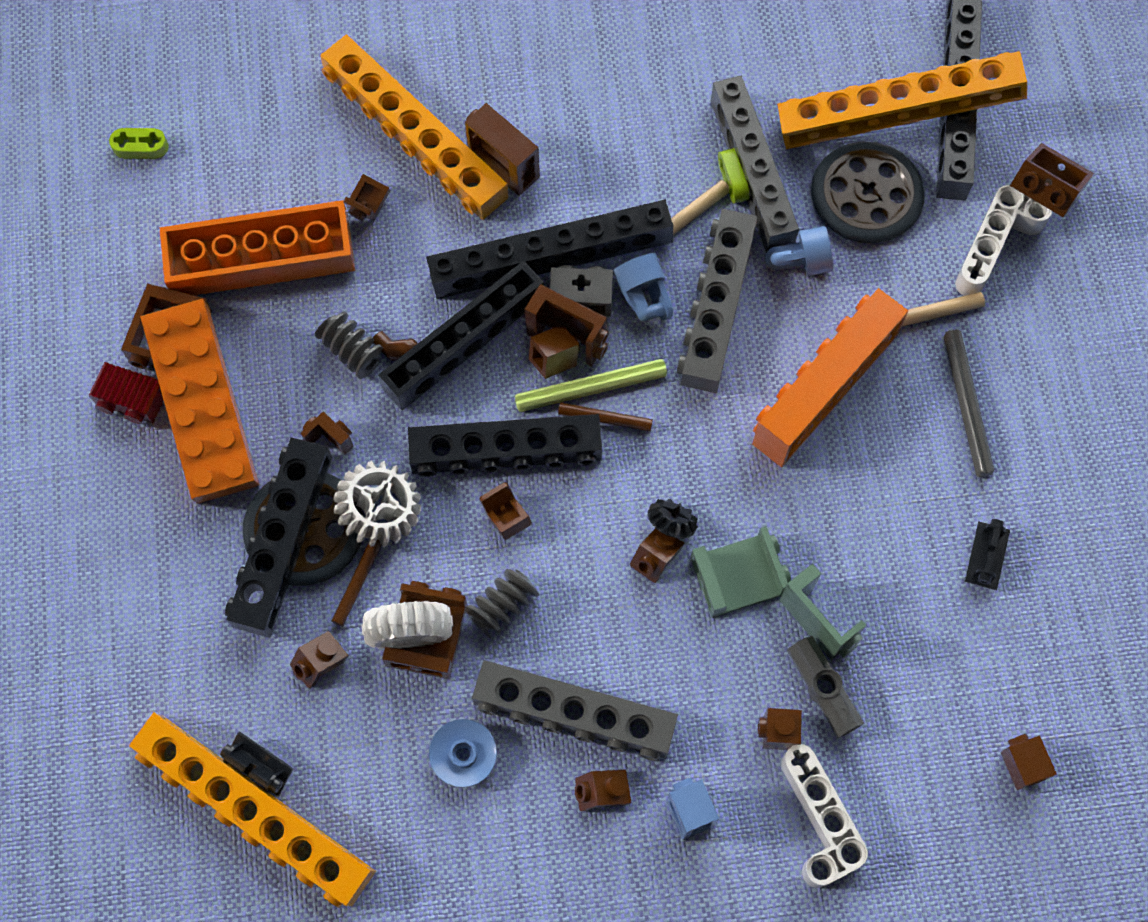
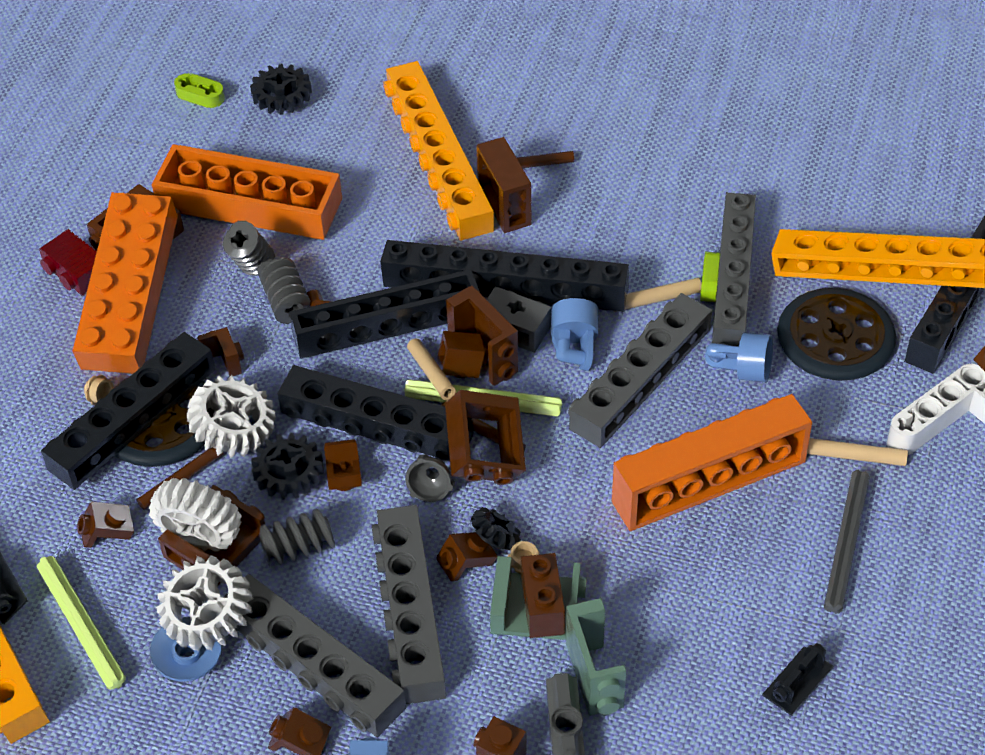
camera: 25 degrees right, 20 degrees down
reddish brown bracket [344,174,391,222] -> none
none -> yellowish green axle [37,556,126,690]
none -> tan plate [84,374,114,405]
none -> white gear [156,555,253,651]
none -> dark grey piece [222,221,275,276]
none -> black gear [250,64,312,115]
none -> black gear [251,433,324,500]
none -> dark grey brick [372,505,446,704]
none -> dark grey piece [405,454,455,502]
none -> tan piece [407,338,456,400]
none -> reddish brown window [445,390,526,485]
none -> tan plate [507,541,539,574]
none -> reddish brown bar [516,151,574,168]
none -> reddish brown brick [521,553,565,638]

